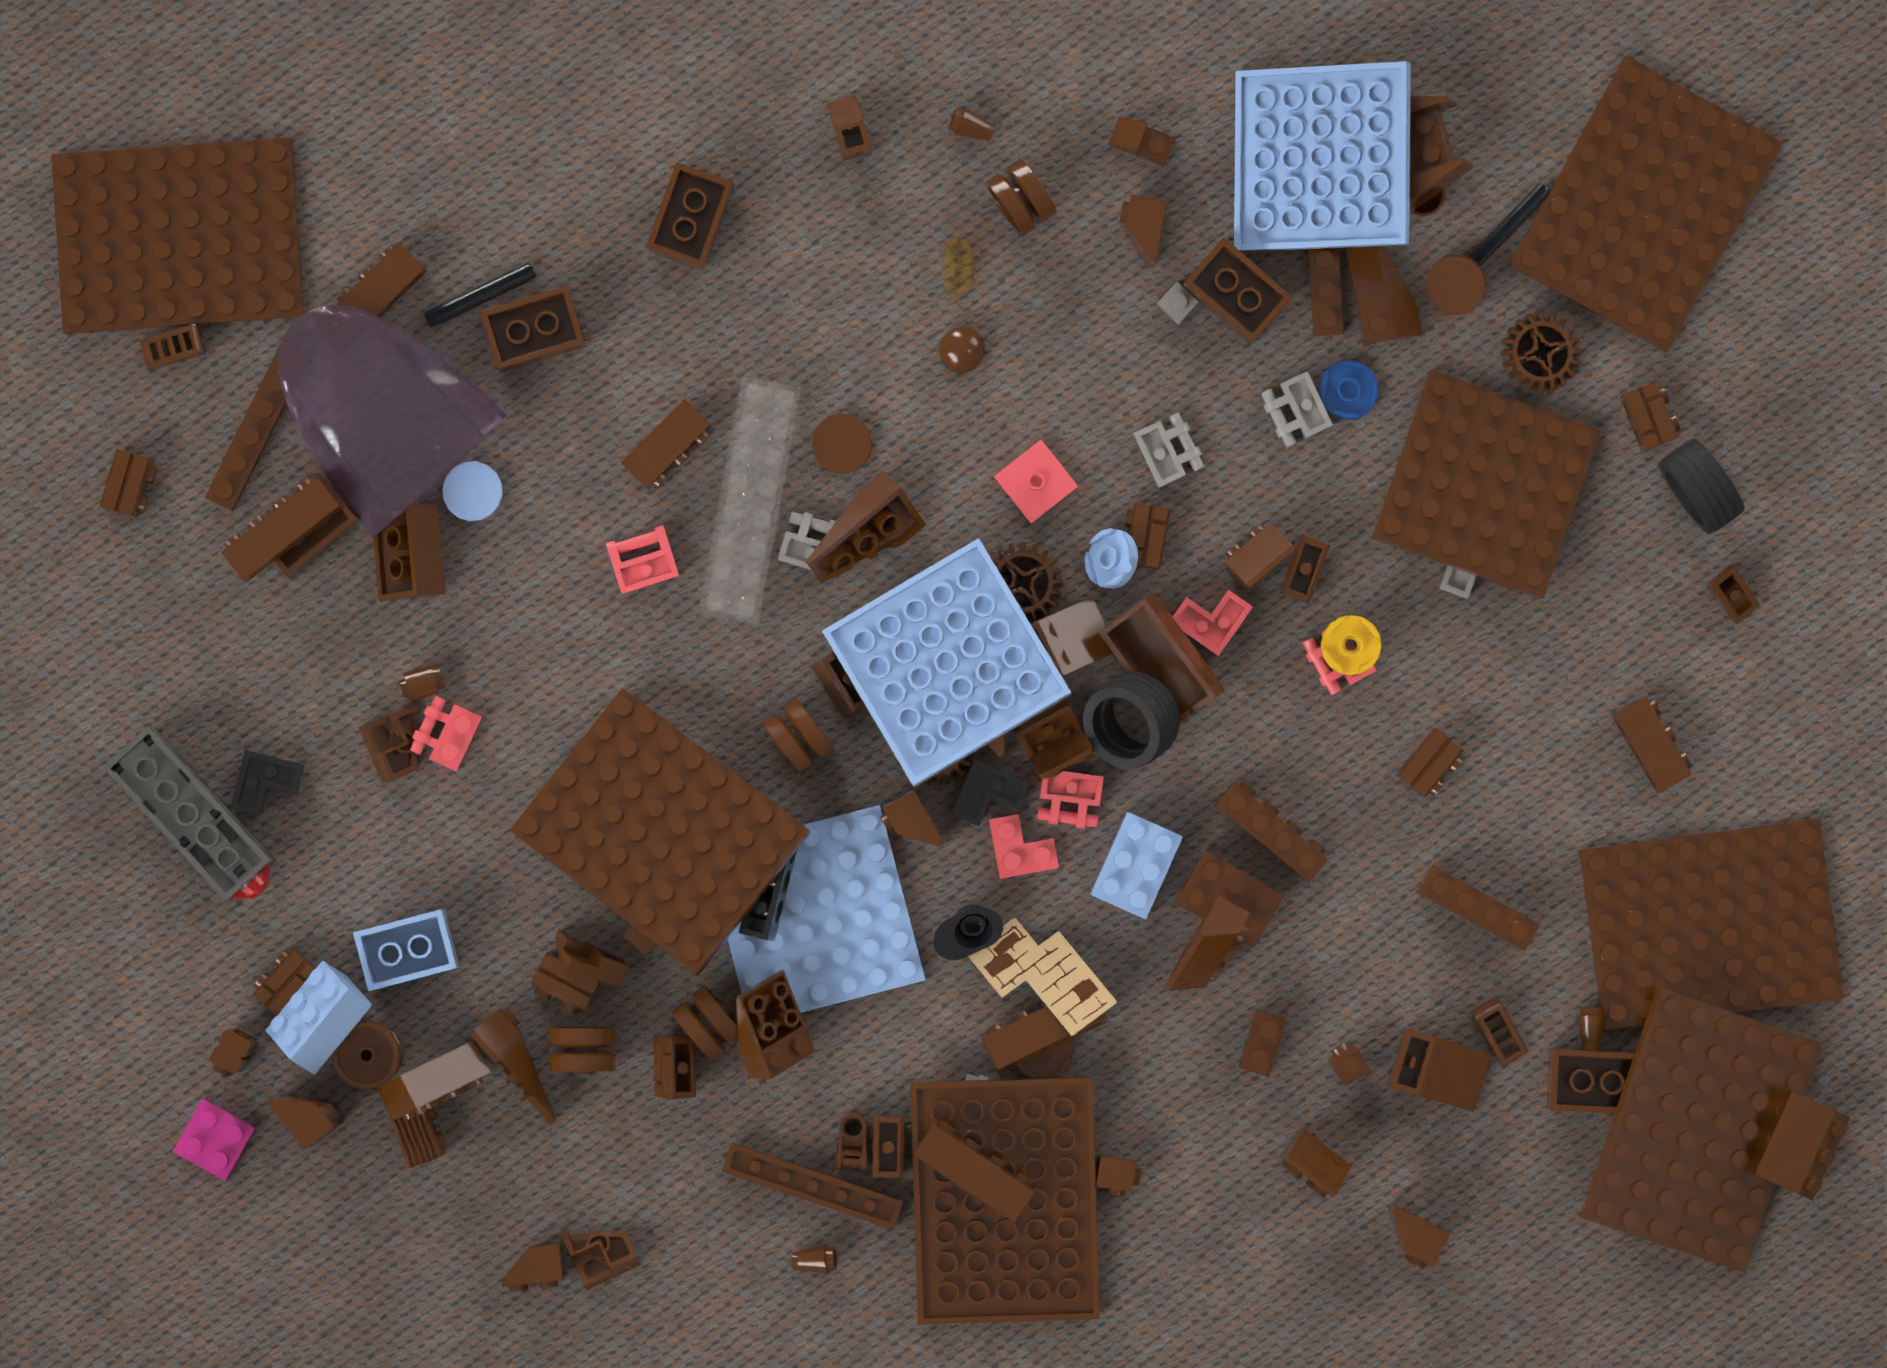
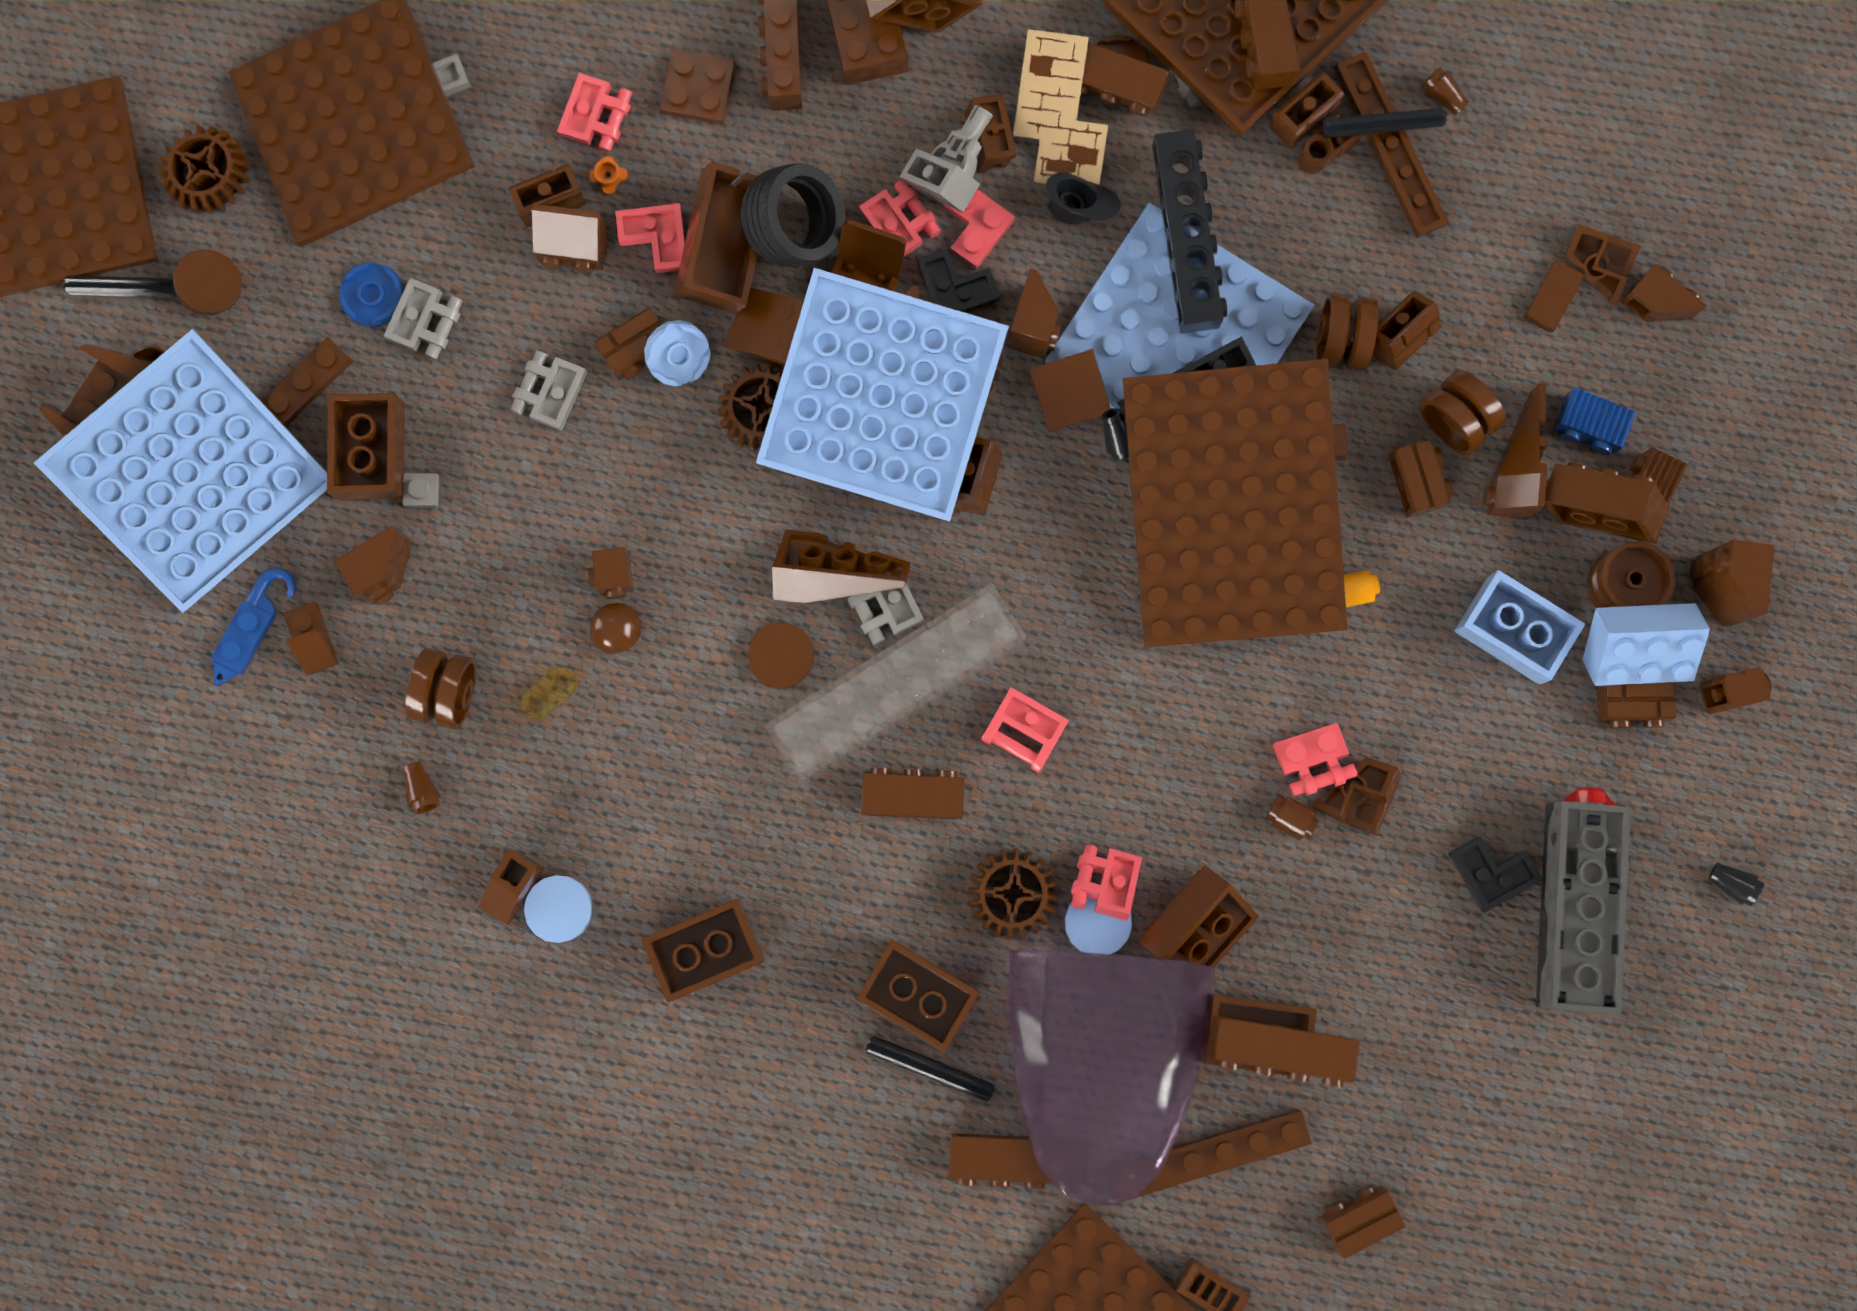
camera: 135 degrees left, 5 degrees down
dark pink plate [173,1098,256,1181] -> none
reddish brown slope [556,930,629,988] -> none
reddish brown slope [736,970,815,1079] -> none
reddish brown wheel [762,698,835,775] -> none
coral plate [994,440,1078,524] -> none
light blue brick [1090,812,1183,919] -> none
yellow plate [1321,615,1381,676] -> none
reddish brown wedge [1345,246,1422,346] -> none
reddish brown brick [1620,382,1680,453] -> none
none -> blue plate [210,568,296,686]
none -> light blue tile [524,875,592,943]
none -> reddish brown brick [588,547,634,599]
none -> orange plate [589,156,628,195]
none -> reddish brown plate [659,49,736,125]
none -> light grey brick [900,105,993,212]
none -> reddish brown hinge [964,94,1017,173]
none -> reddish brown gear [967,848,1059,940]
none -> reddish brown tile [1030,349,1112,432]
none -> coral plate [1071,845,1142,921]
none -> black cone [1101,408,1129,460]
none -> black brick [1152,129,1227,334]
none -> black axle [1322,108,1447,138]
none -> light orange brick [1344,569,1380,608]
none -> reddish brown tile [1523,260,1585,333]
none -> blue brick [1552,388,1636,455]
none -> black cone [1708,862,1764,906]

